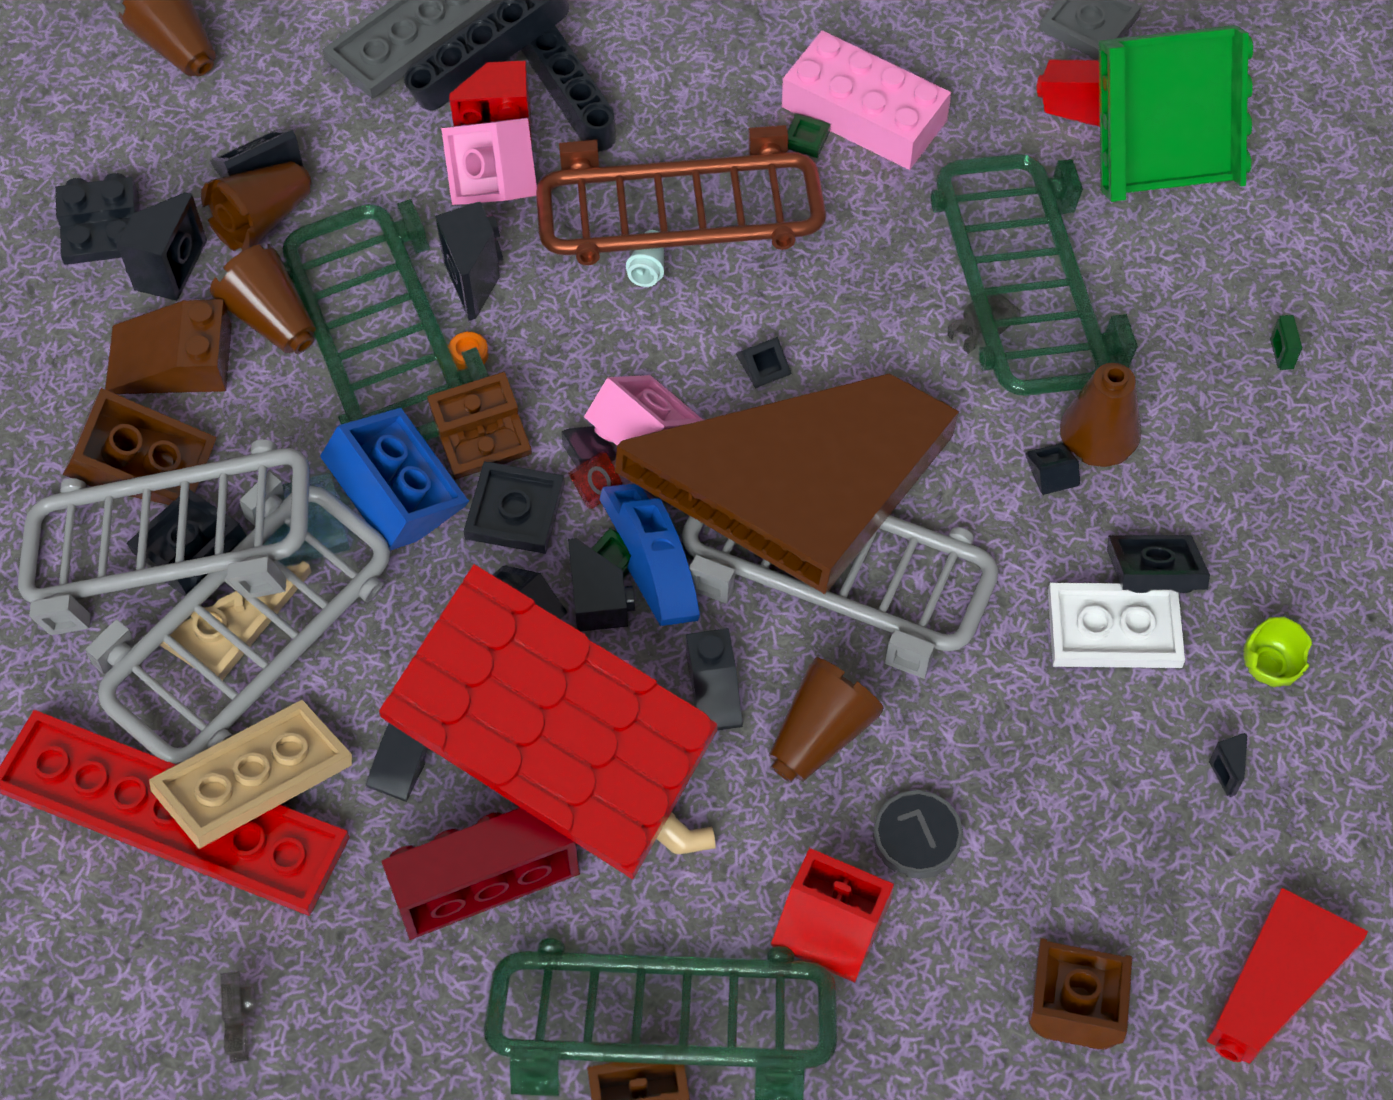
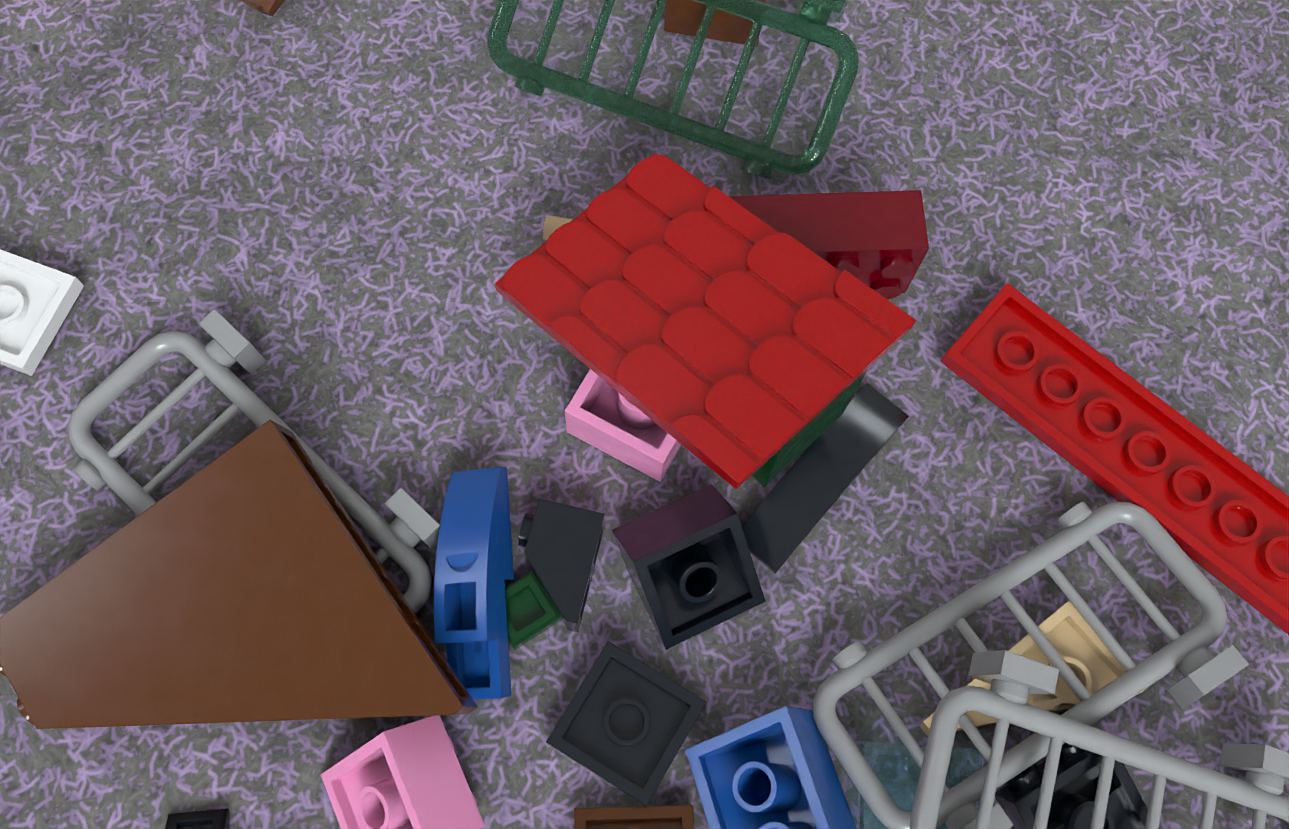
camera: 165 degrees left, 10 degrees up
tan plate [149,700,352,849] -> none
clear smoke plate [220,971,256,1063] -> none
black slope [561,426,616,476] -> none
clear red tile [568,452,624,509] -> none
black slope [686,628,743,731] -> none
reddish brown cone [769,657,884,783] -> none
red slope [771,848,894,983] -> none
black tile [873,790,963,879] -> none

